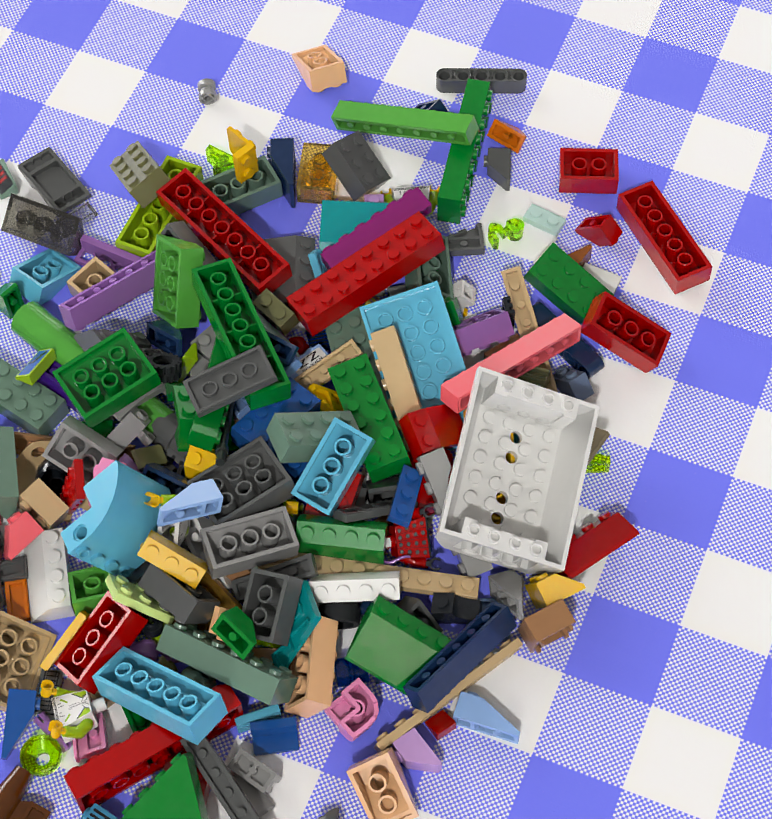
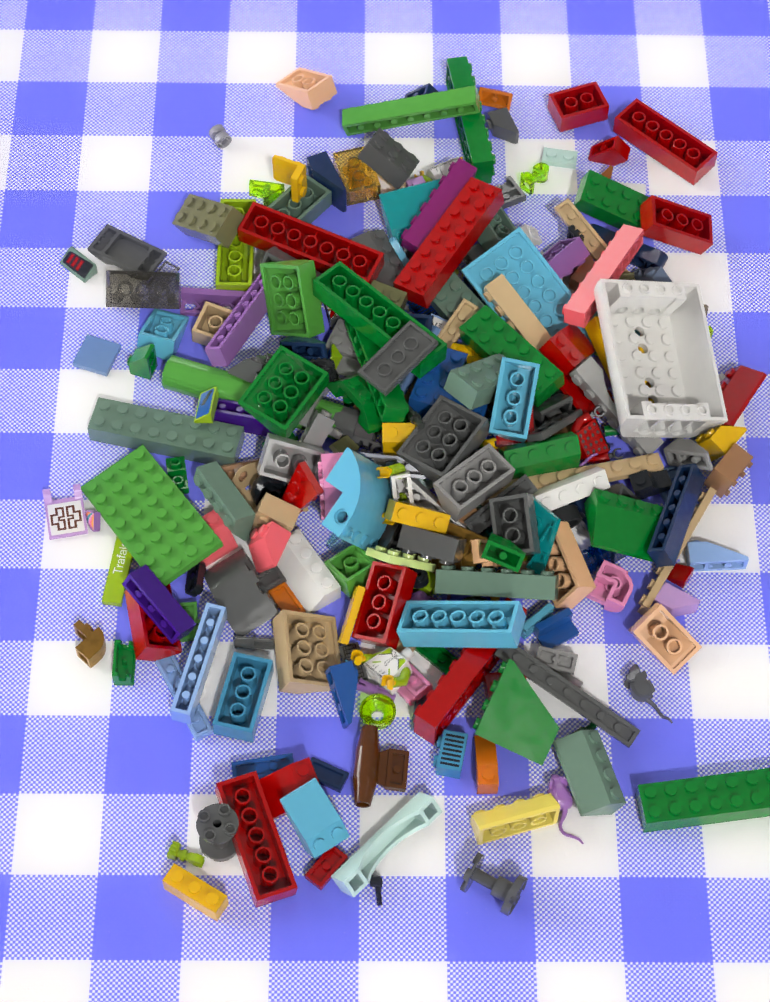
camera: 25 degrees left, 0 degrees up
light blue slope [157,479,223,527] -> none
blue plate [387,465,423,528] -> none
dark grey beam [436,68,527,94] -> none

